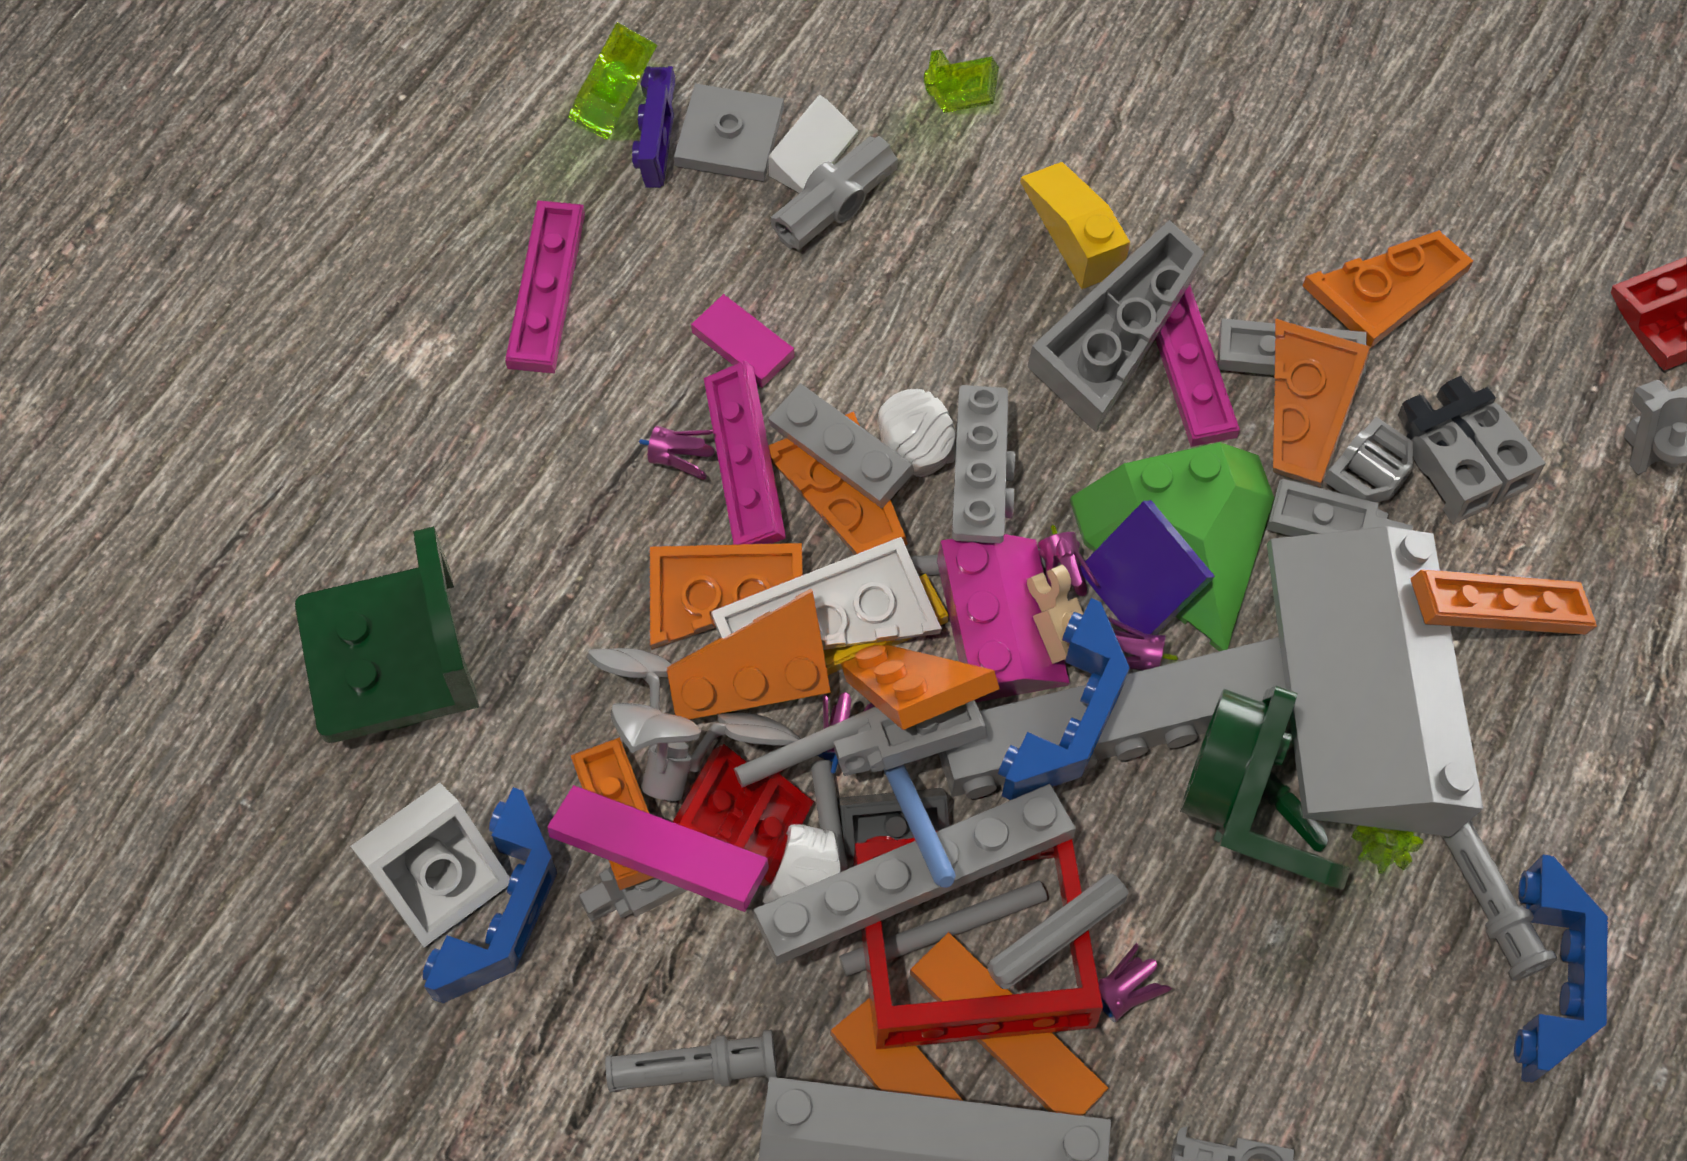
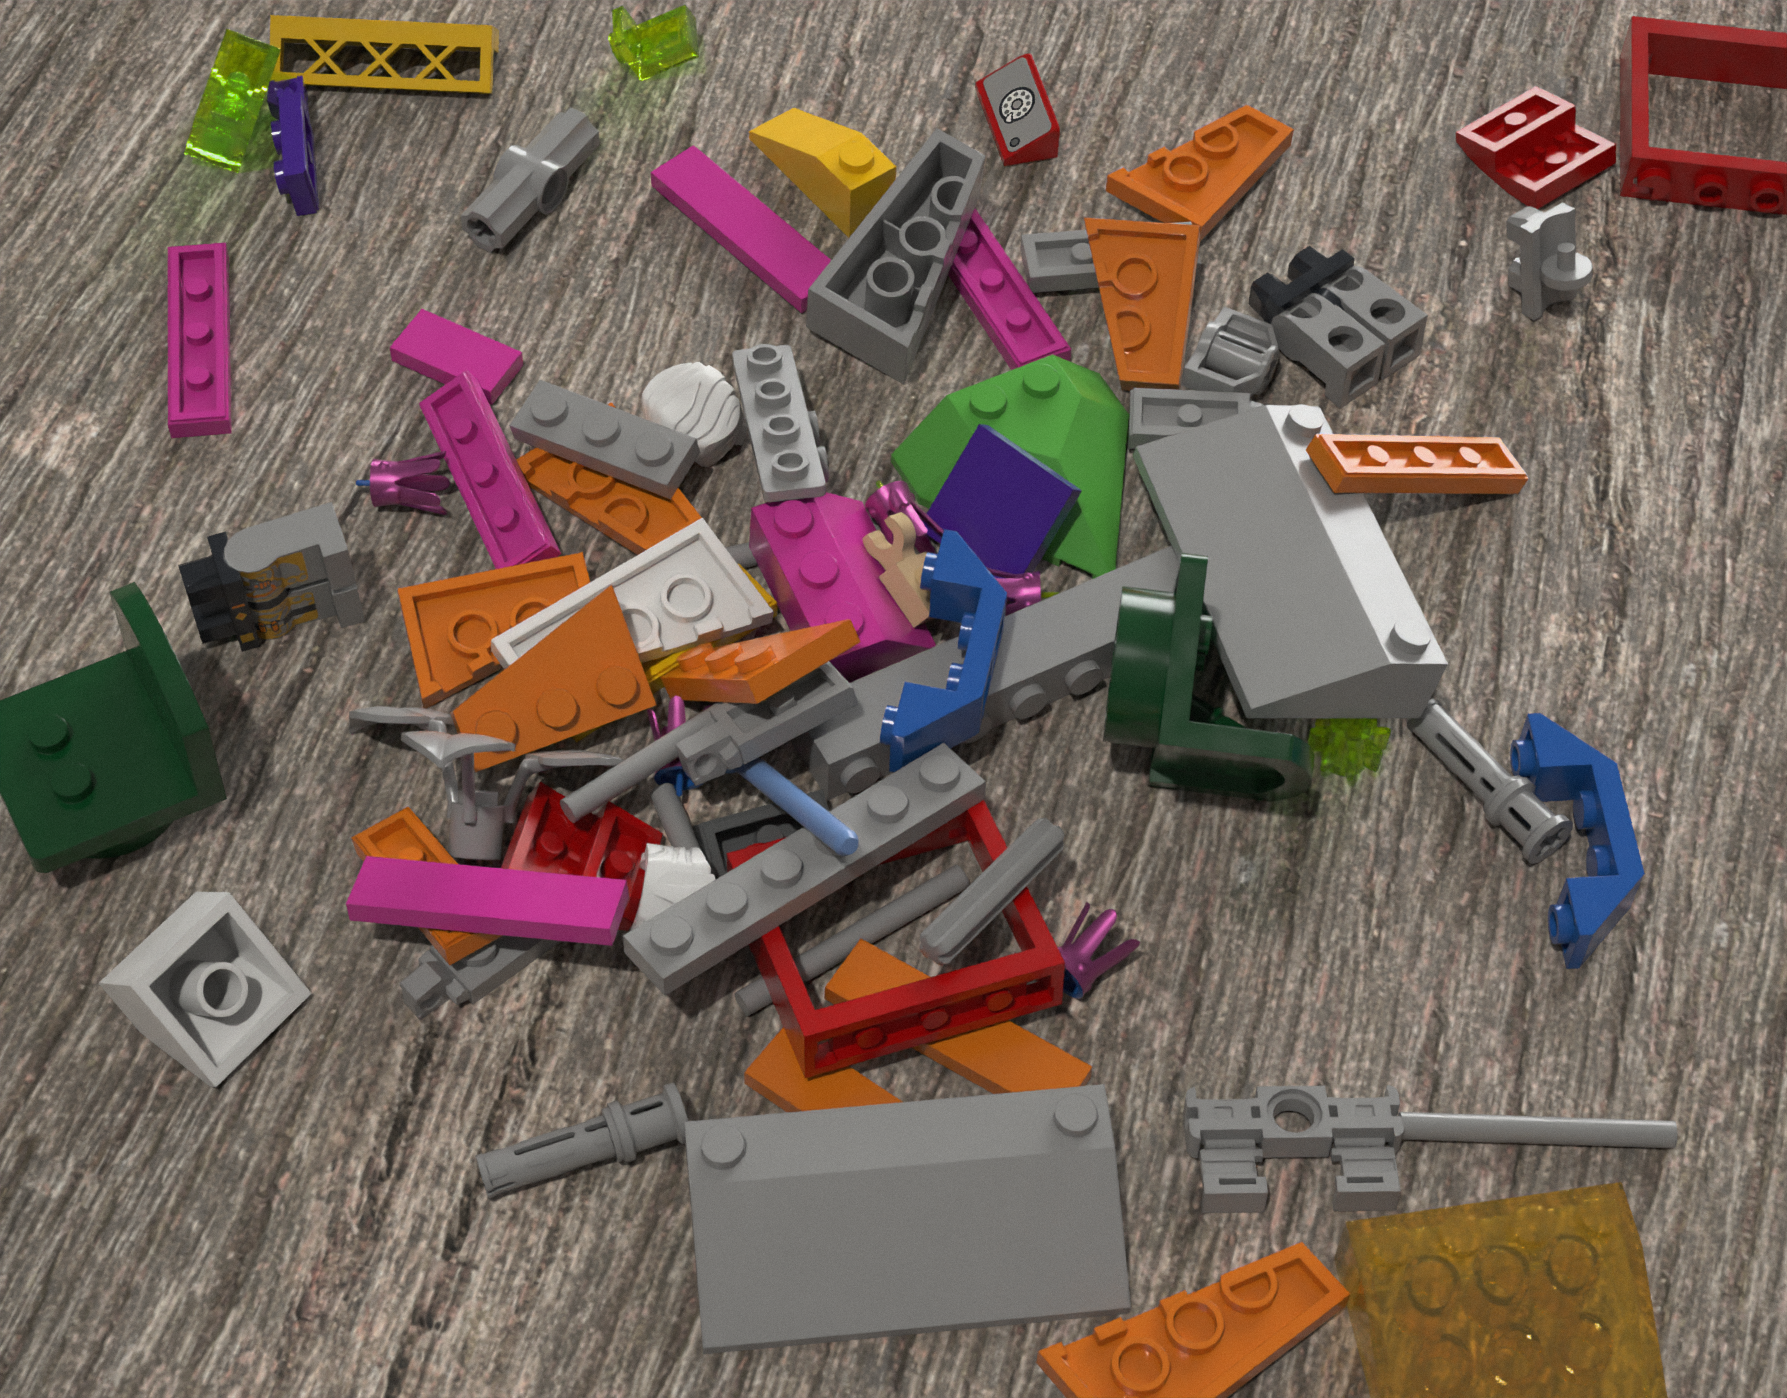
camera: 15 degrees left, 10 degrees down
blue slope [422,787,557,1003] -> none
light grey plate [674,83,784,182] -> none
white slope [768,95,858,193] -> none
none -> hips [178,502,365,652]
none -> yellow fence [269,15,499,94]
none -> dark pink tile [651,145,831,313]
none -> slope [975,53,1060,166]

